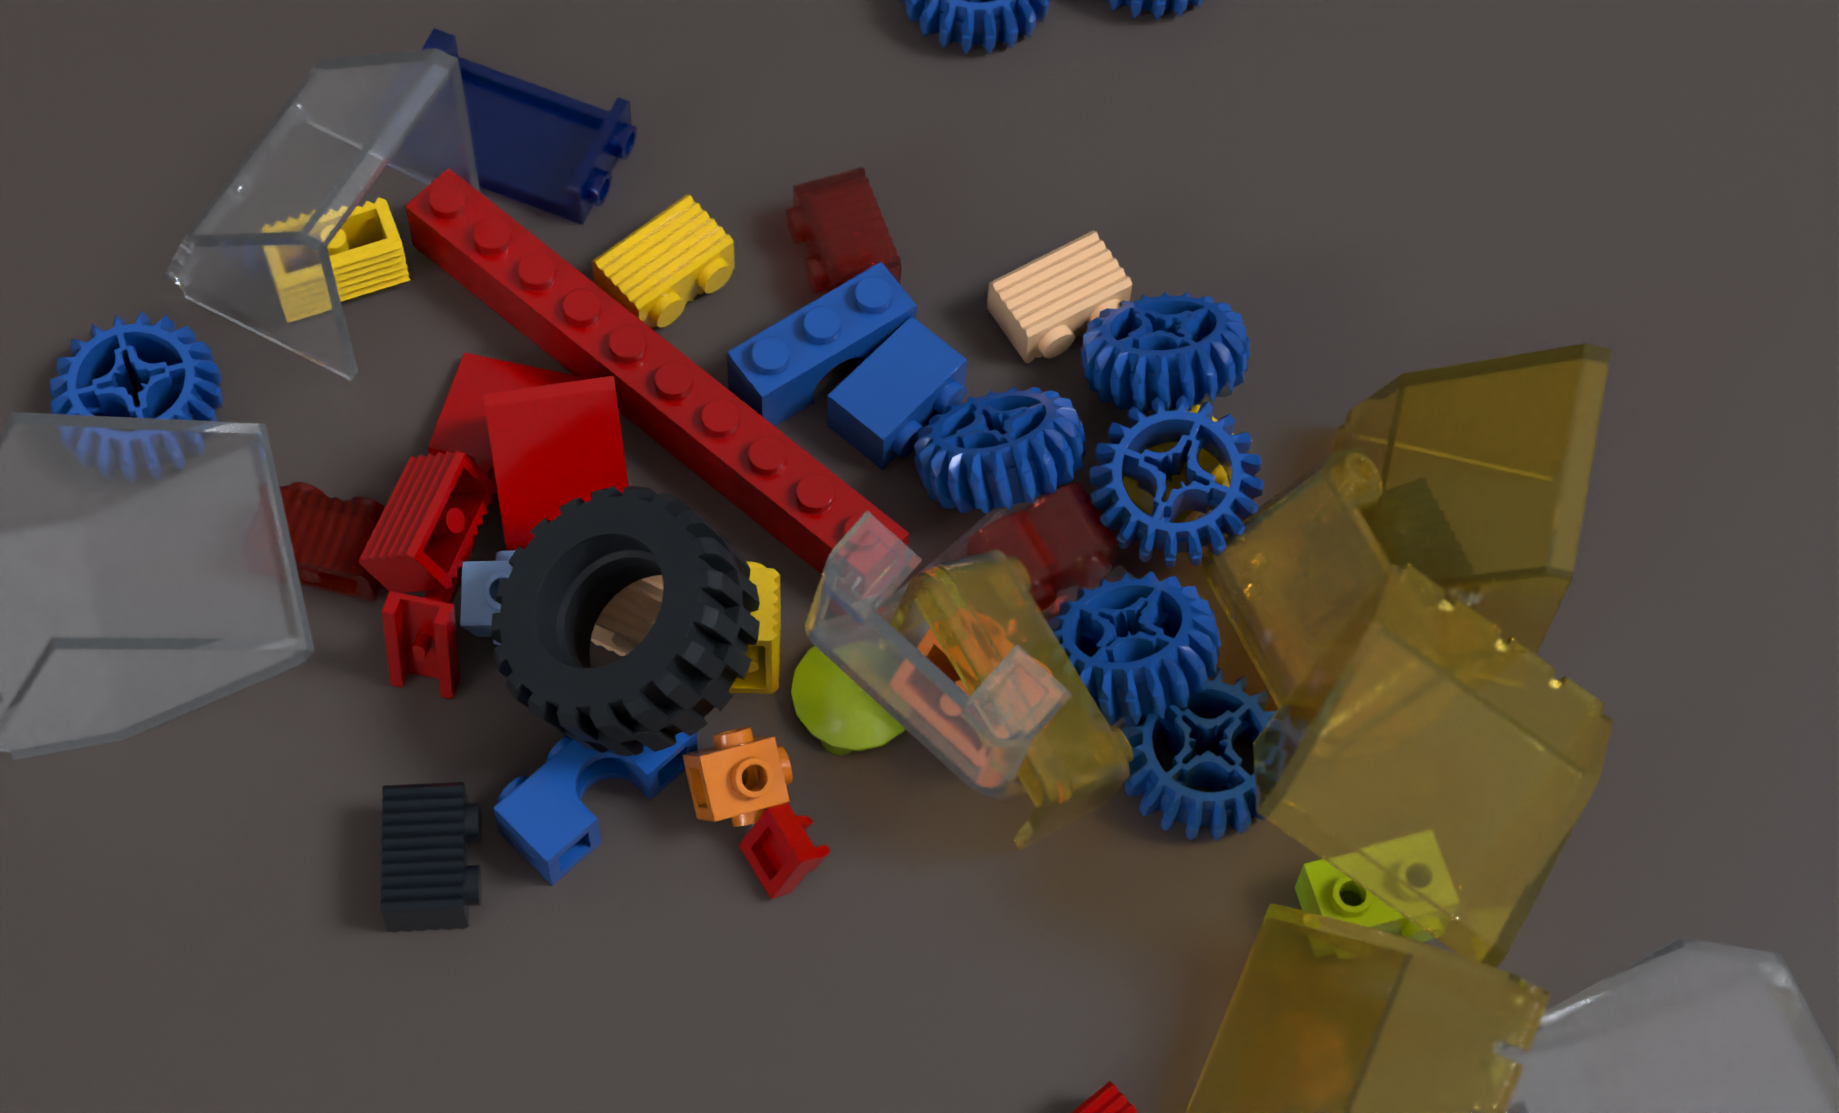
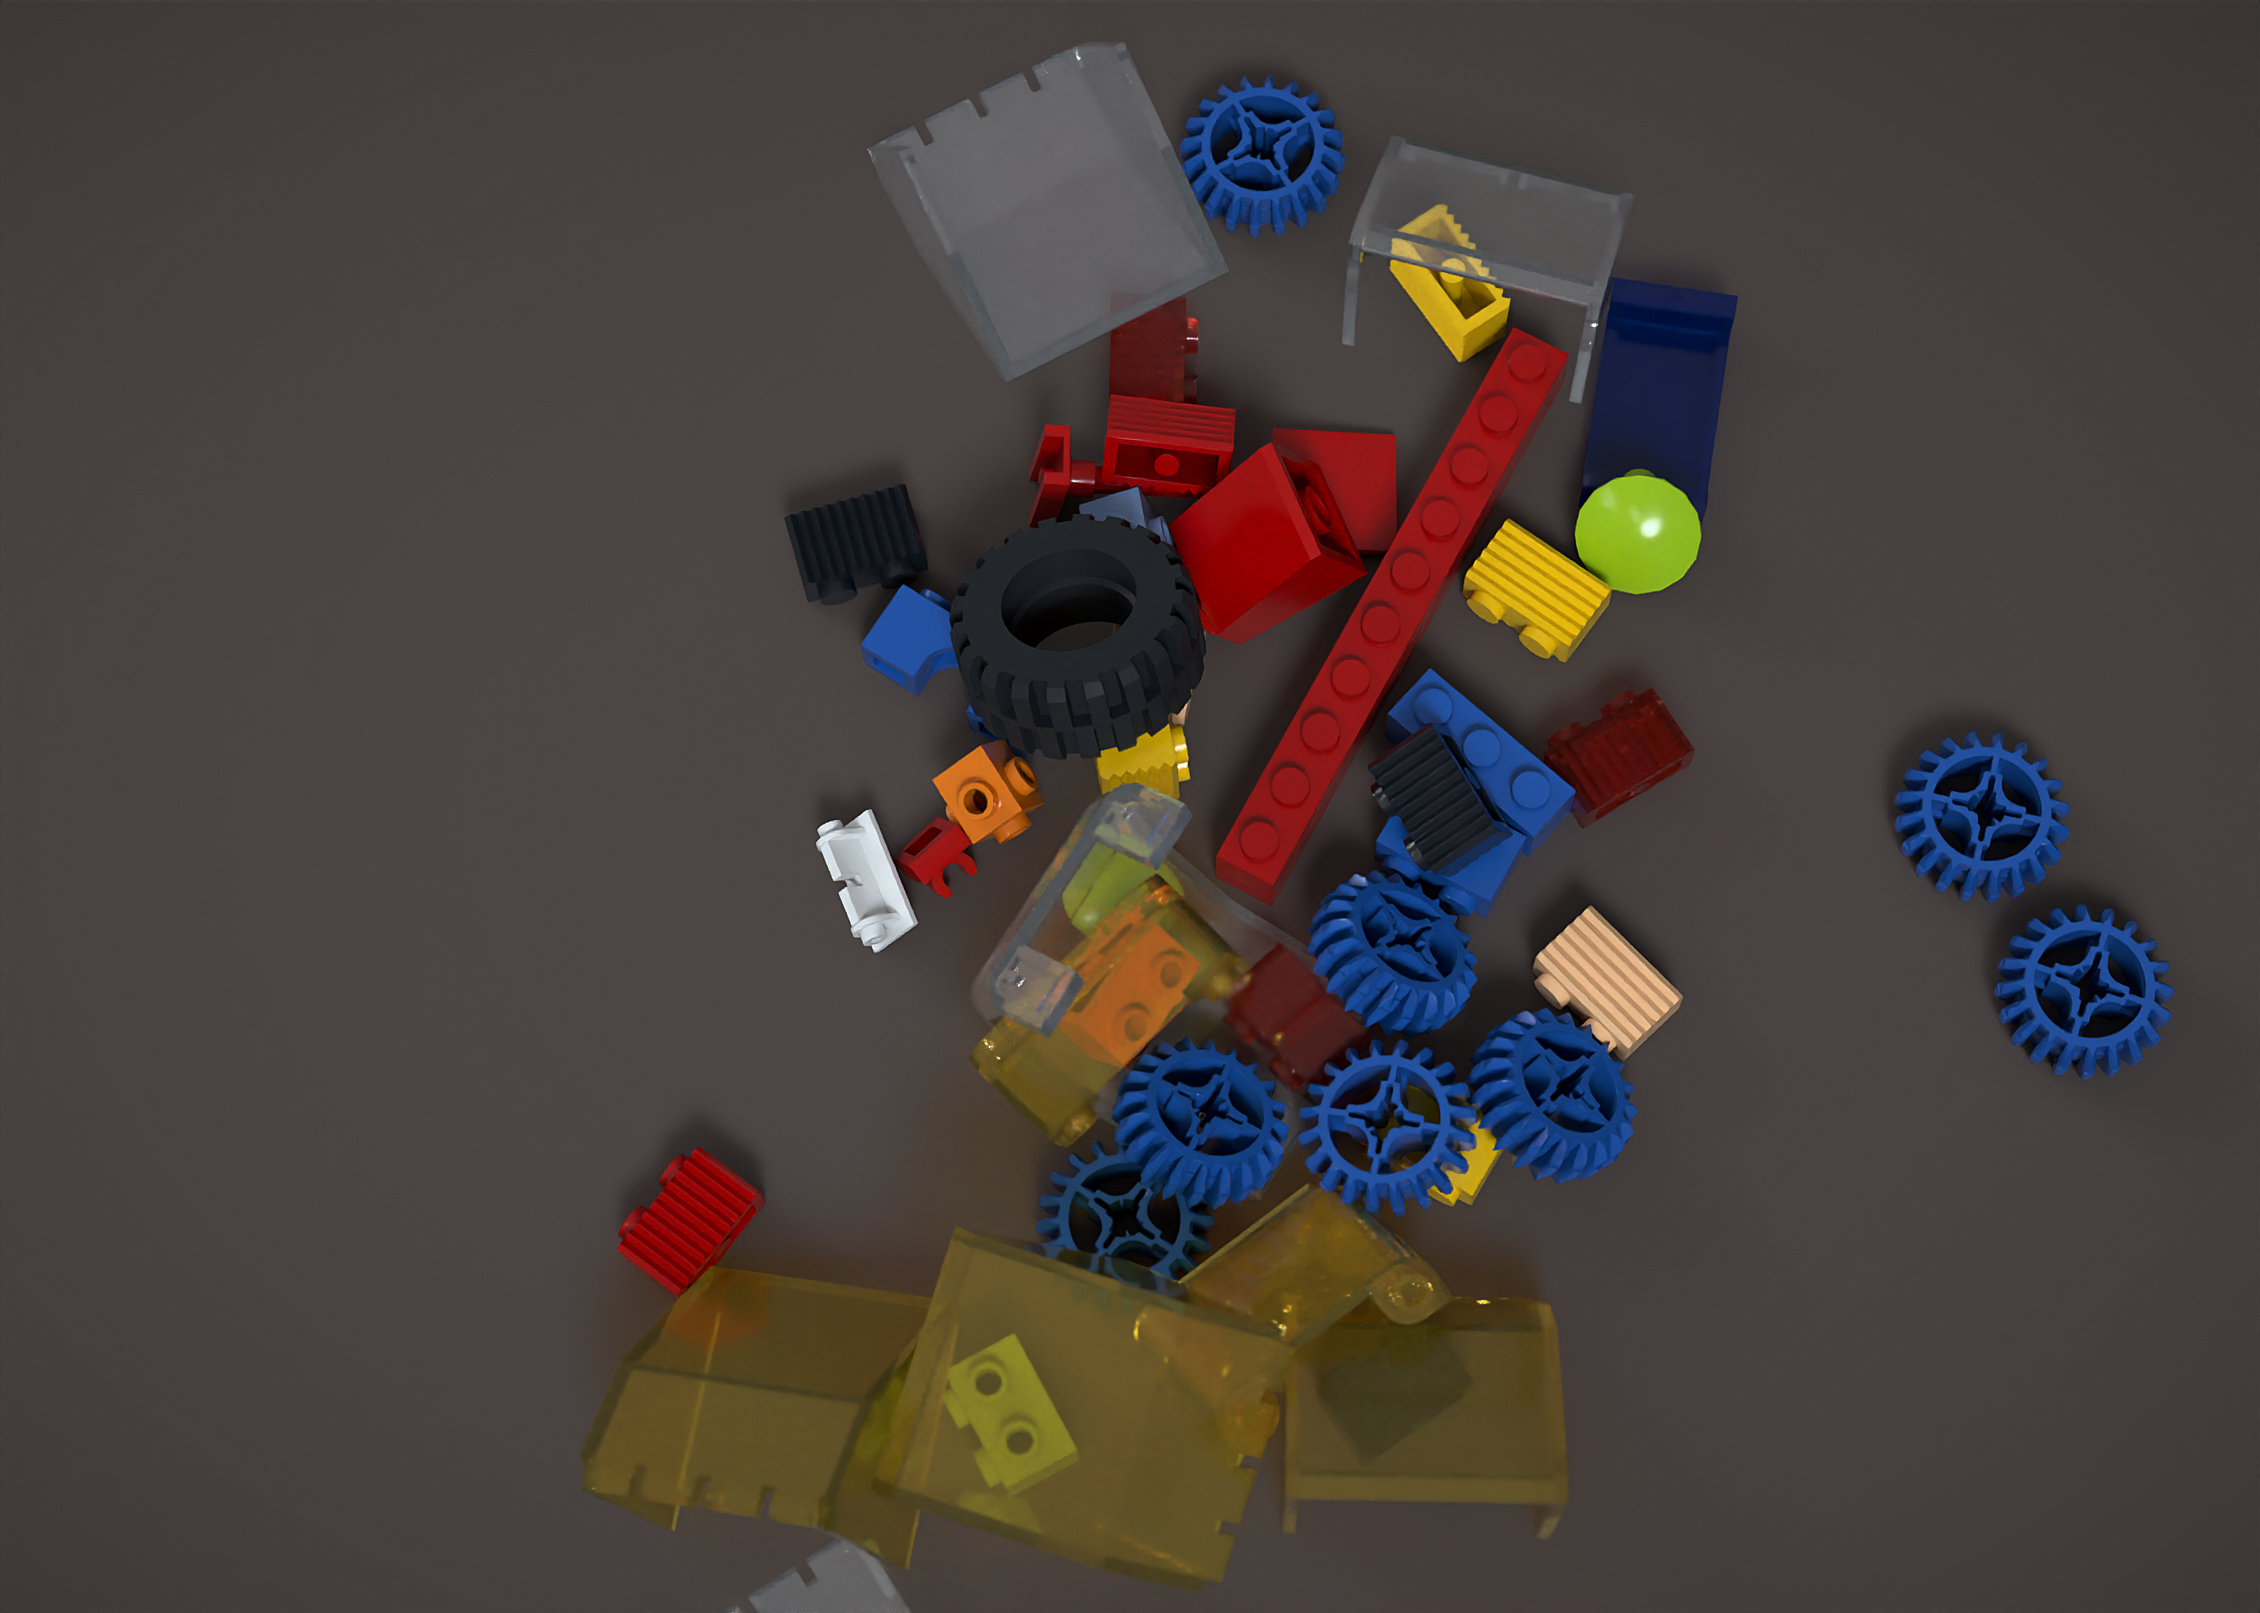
camera: 85 degrees right, 10 degrees up
none -> white hinge [816,809,918,953]
none -> black brick [1368,722,1513,877]
none -> lime dish [1575,469,1702,595]

